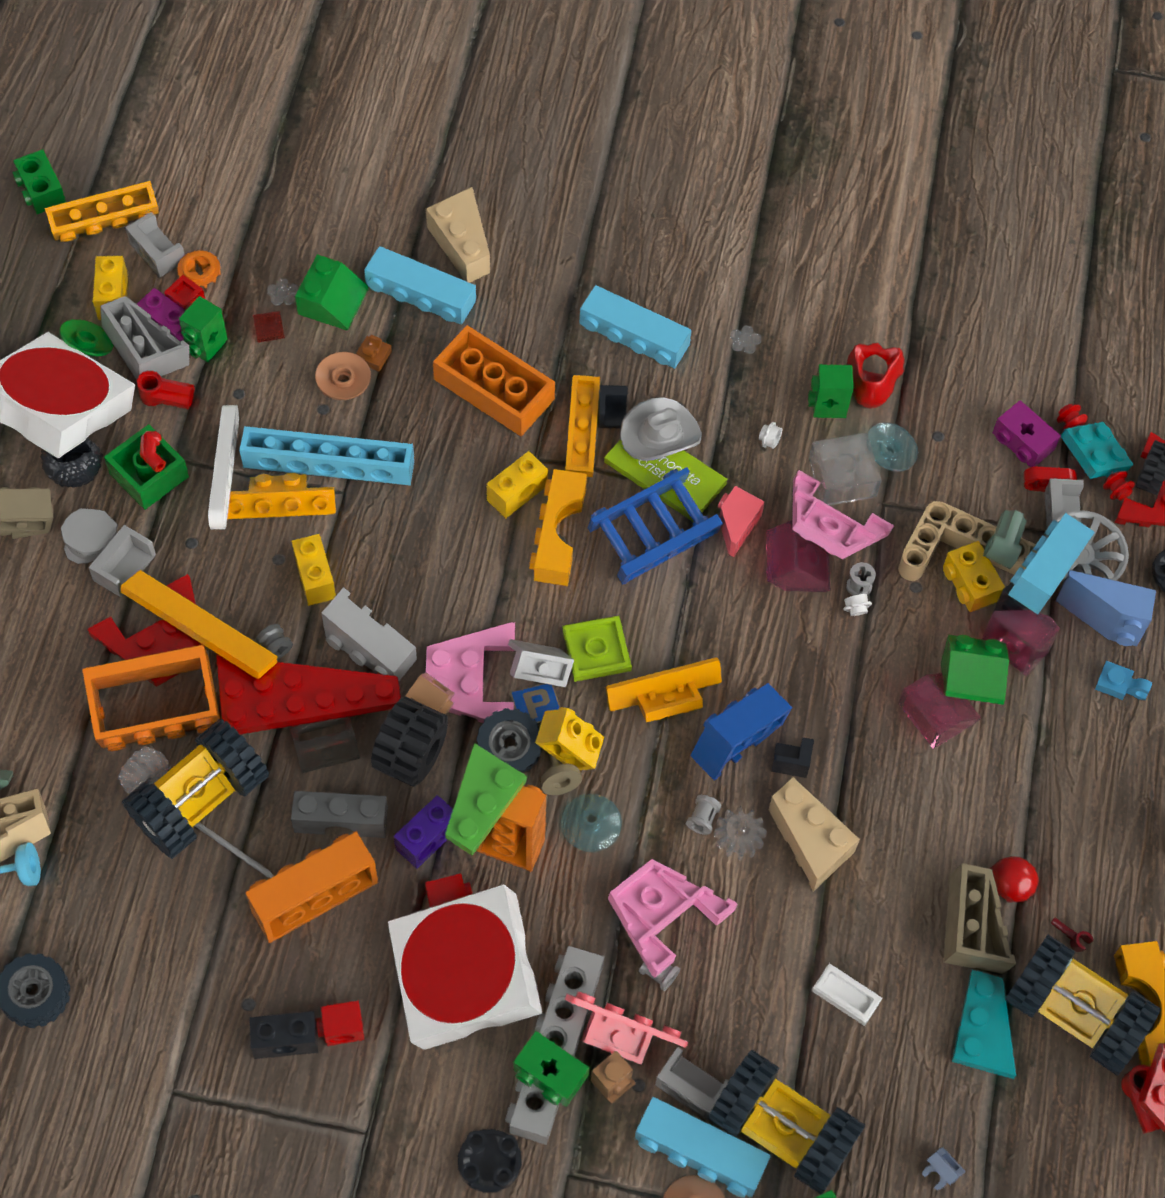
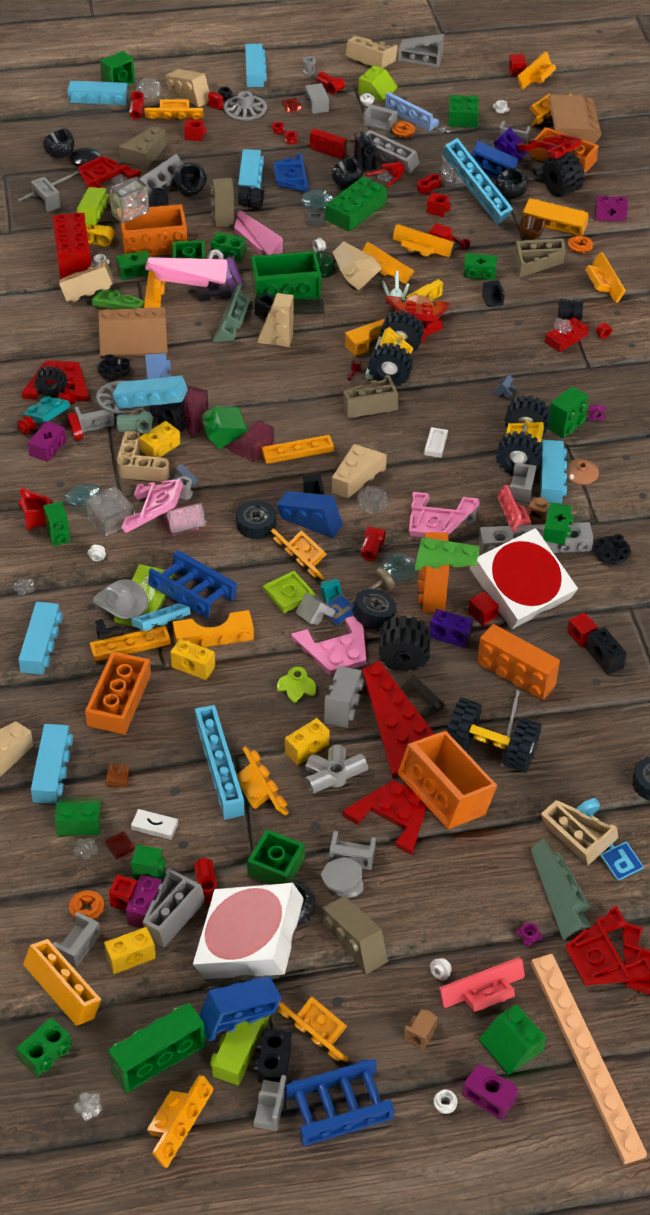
camera: 110 degrees left, 15 degrees down
green dish [59,319,114,356] -> none
clear gear [118,746,171,794] -> none
light orange tile [121,570,278,679] -> none
red arm [140,431,166,472] -> none
white beam [208,405,239,530] -> none
dark grey wheel [256,624,293,659] -> none
dark grey arch [291,791,388,838] -> none
nougat dish [315,352,371,400] -> none
medium nougat brick [405,672,455,715] -> none
yellow brick [535,707,604,770] -> none
light grey bush [686,795,721,835] -> none
coral slope [718,486,765,557] -> none
white plate [843,594,872,616] -> none
teal wing [952,970,1016,1079] -> none
red hair [990,856,1039,903] -> none
dark azure plate [1095,661,1152,701] -> none
none -> medium azure plate [131,603,191,631]
none -> white tile [131,809,178,840]
none -> sand blue tile [174,463,199,485]
none -> black wheel [236,500,276,539]
none -> light orange plate [261,435,334,464]
none -> lime plate [277,666,316,703]
none -> light grey piece [305,745,368,794]
none -> teal tile [320,578,342,604]
none -> red piece [361,526,386,561]

